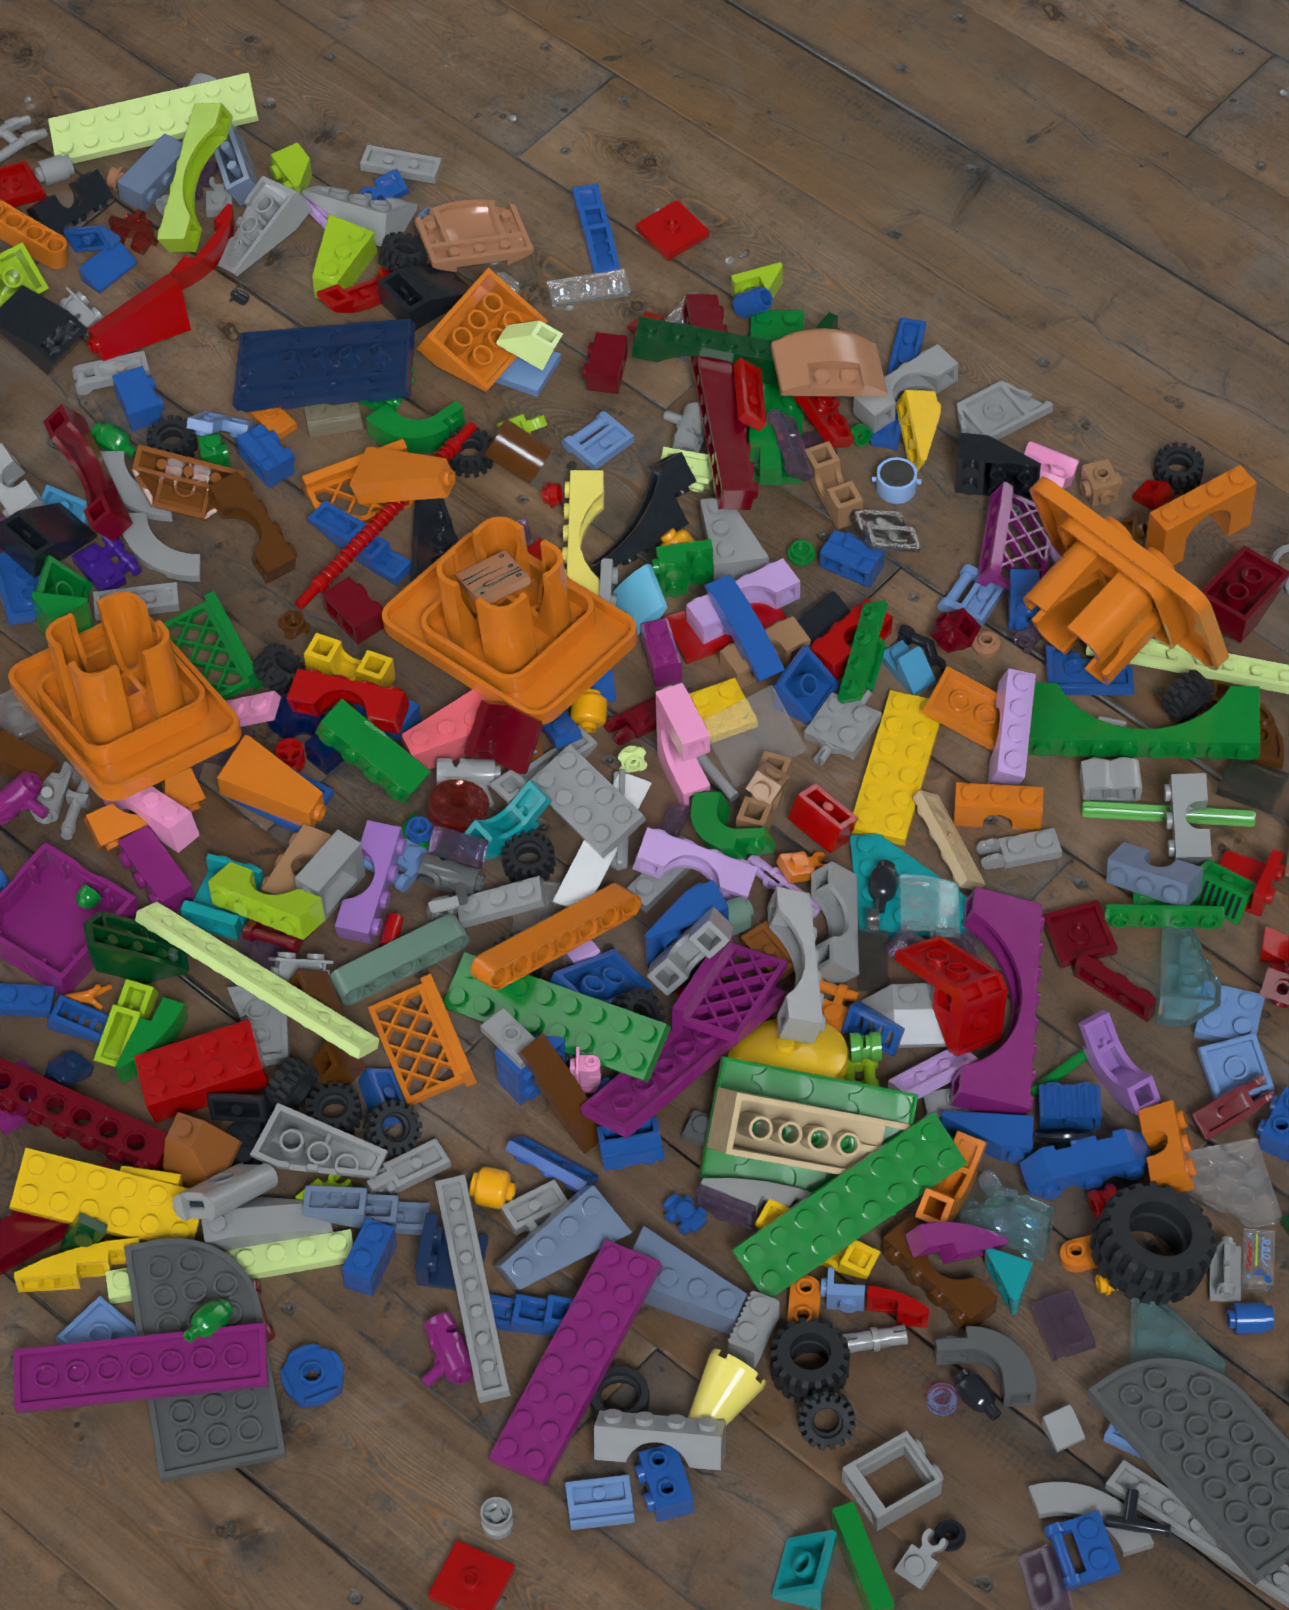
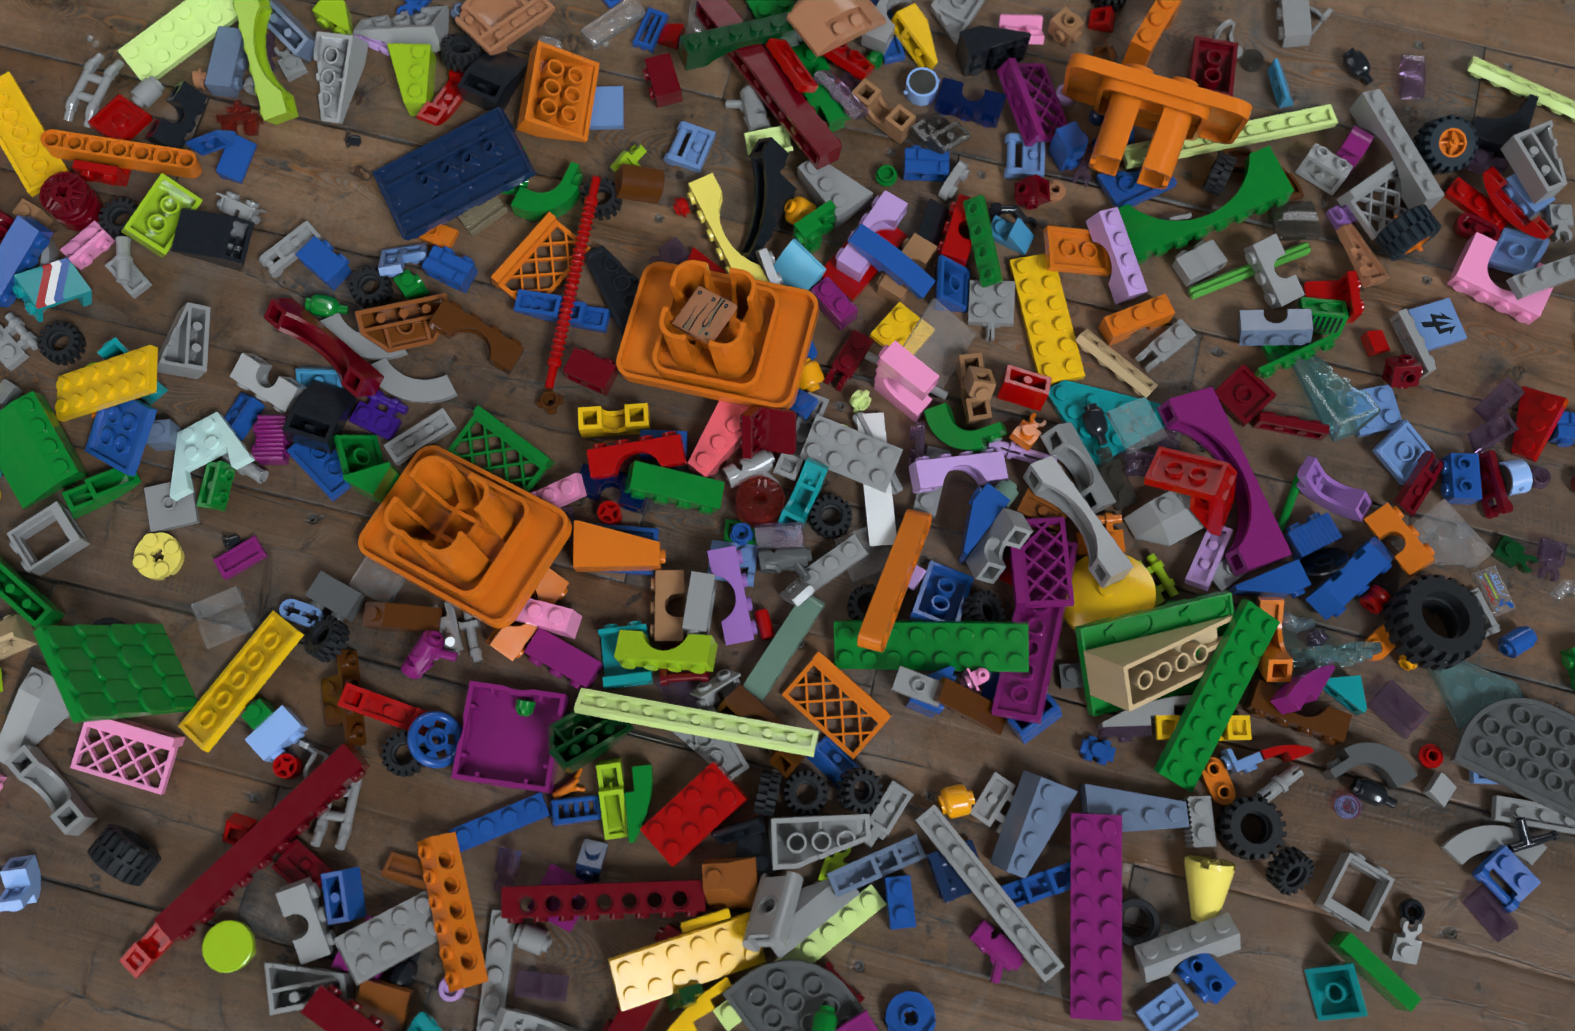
camera: 30 degrees left, 20 degrees up
red slope [87,274,191,362] -> none
red slope [170,203,235,290] -> none
black tyre [252,642,307,697] -> none
orange slope [350,447,456,505] -> none
yellowish green slope [496,320,563,371] -> none
blue plate [505,1134,599,1192] -> none
blue slope [841,1001,905,1056] -> none
bright green wheel [849,1031,882,1063] -> none
none -> blue tile [632,7,669,54]
none -> clear blue arch [934,77,1006,128]
none -> light grey plate [938,160,970,201]
none -> red plate [1418,744,1444,769]

